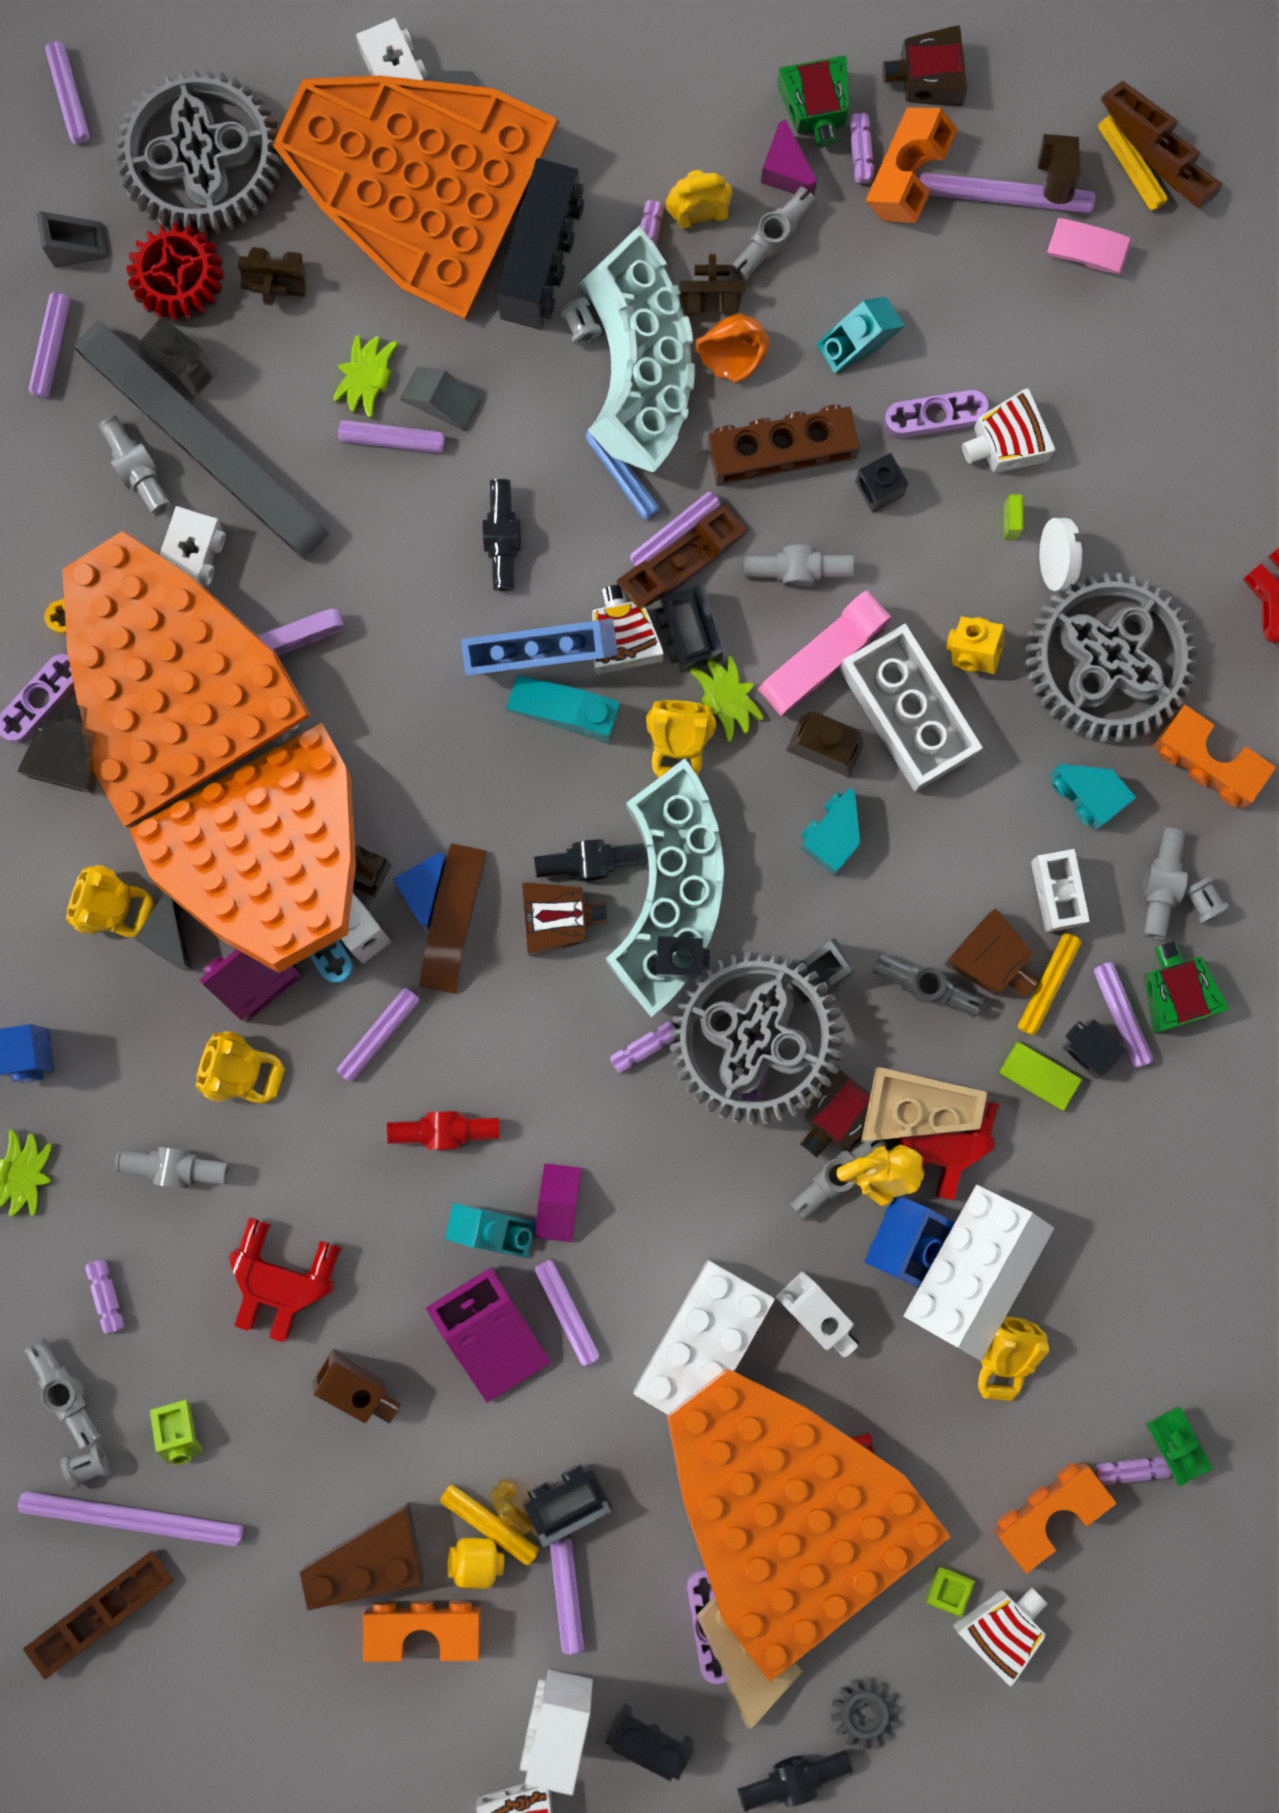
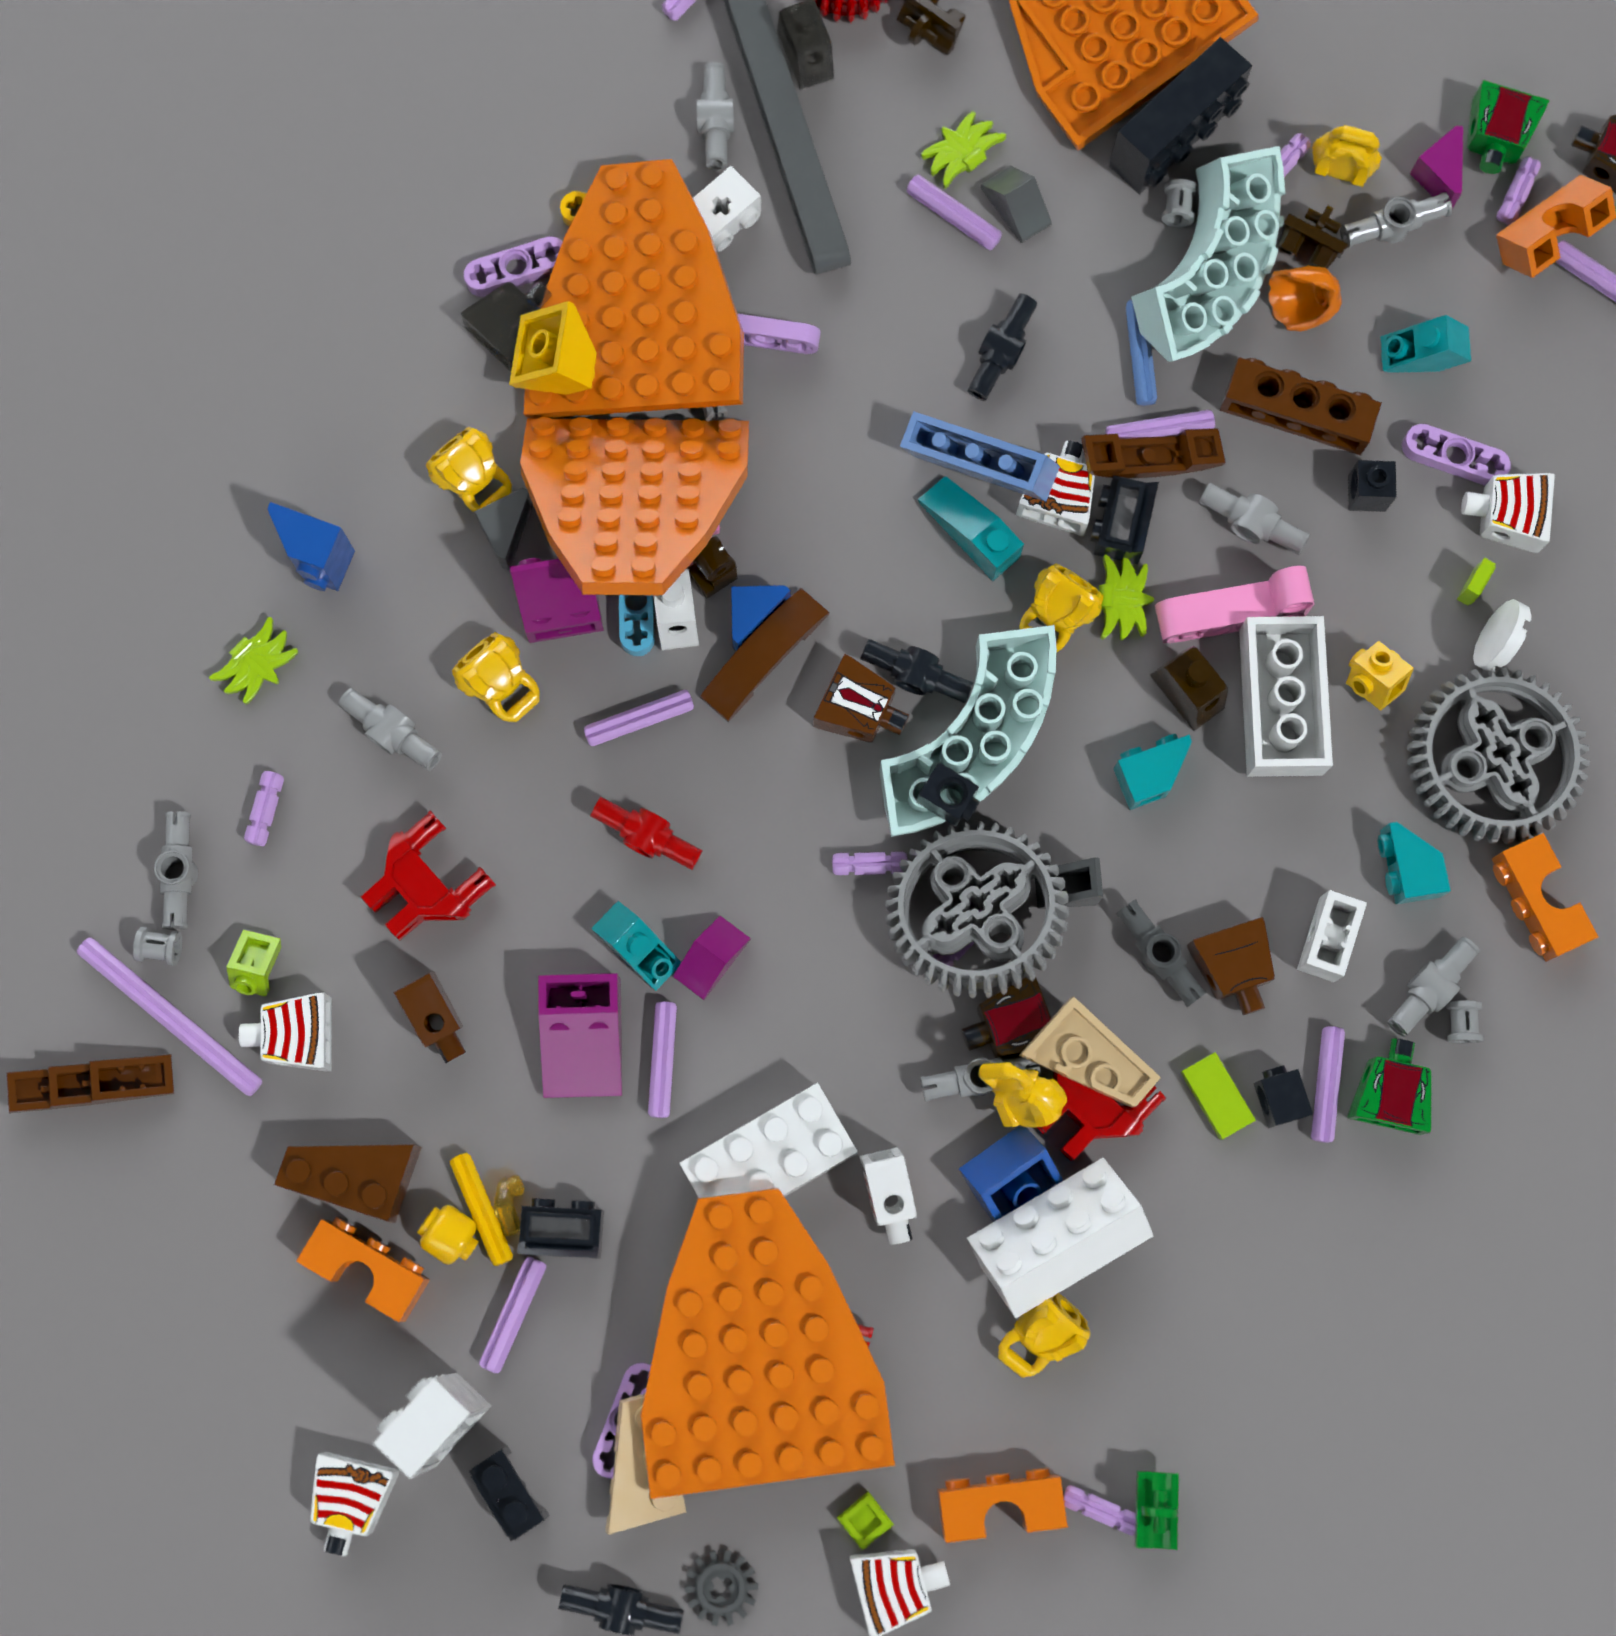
camera: 30 degrees right, 5 degrees down
yellow axle [1018,933,1082,1036] -> none
none -> white torso [239,993,332,1071]
none -> yellow slope [509,301,597,395]

